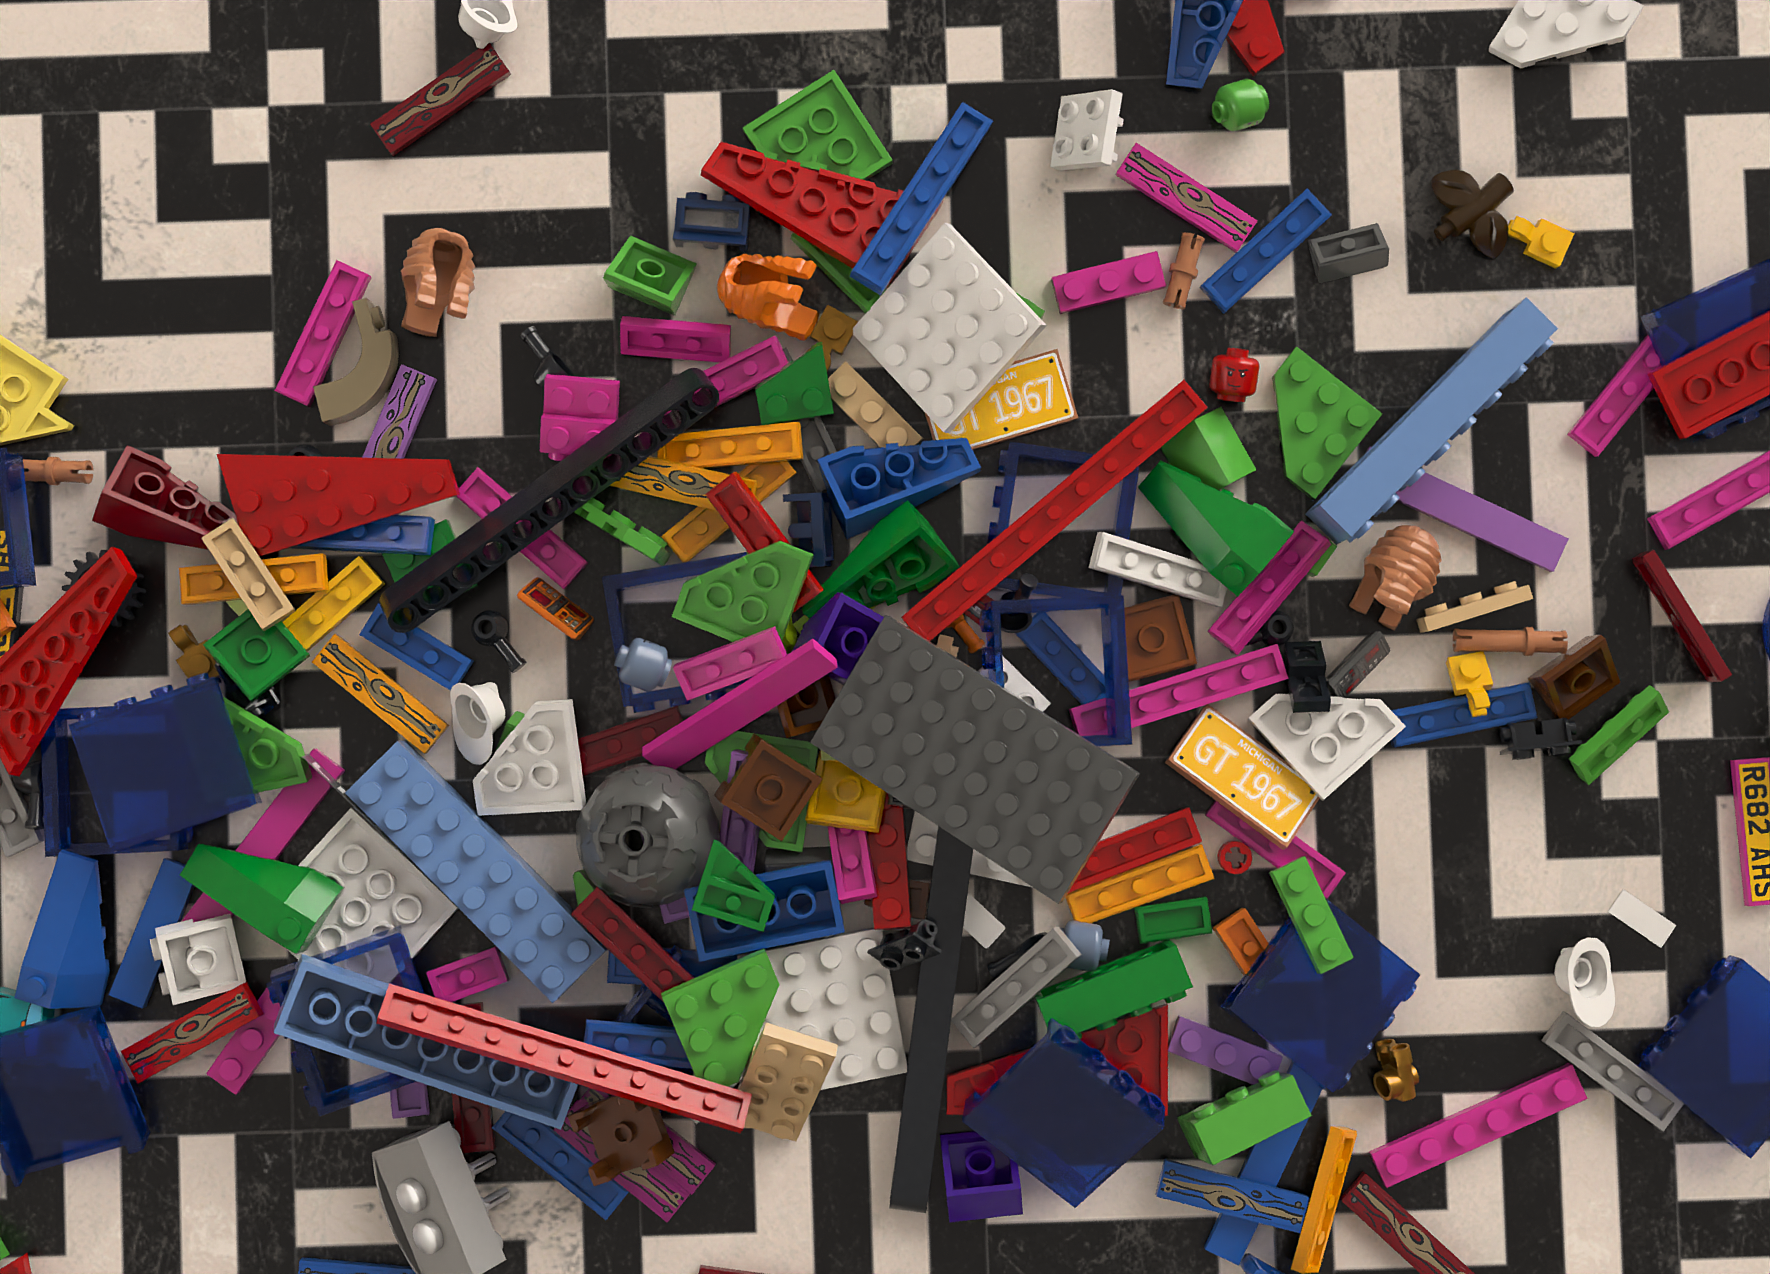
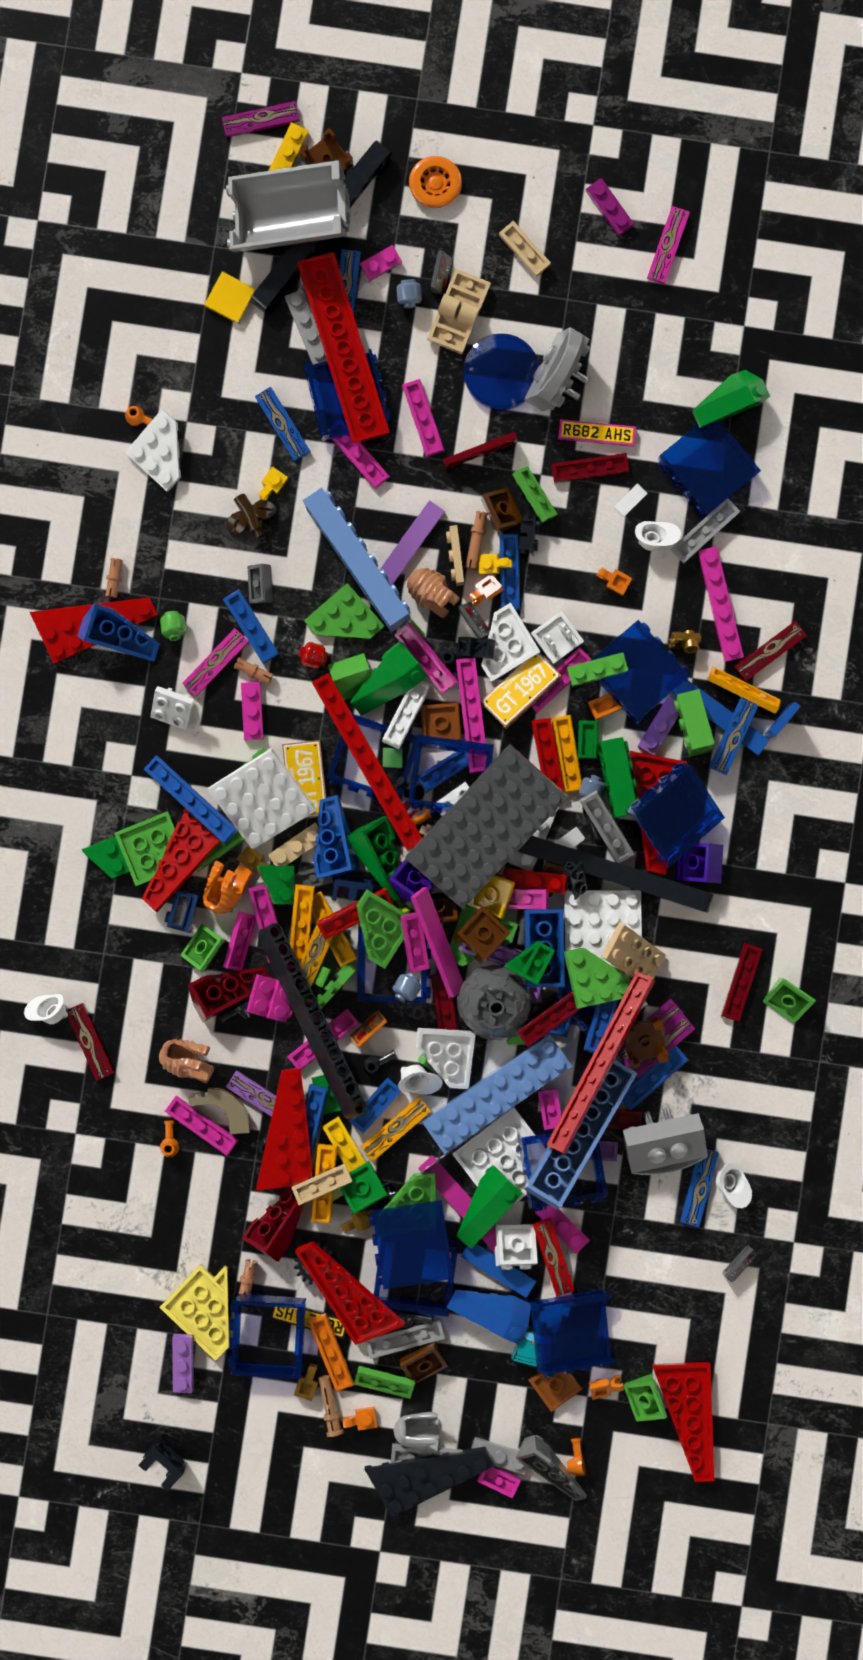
camera: 85 degrees left, 0 degrees up
red bush [1217,841,1253,874] -> none
none -> green wing [82,836,130,879]
none -> orange bar [160,1120,179,1157]
none -> dark red wedge [188,967,269,1022]
none -> blue tile [255,387,310,462]
none -> bright green slope [313,965,331,987]
none -> bright green slope [383,748,403,768]
none -> plate [468,574,503,607]
none -> white plate [531,611,584,664]
none -> dark red tile [551,453,629,484]
none -> orange plate [596,567,632,596]

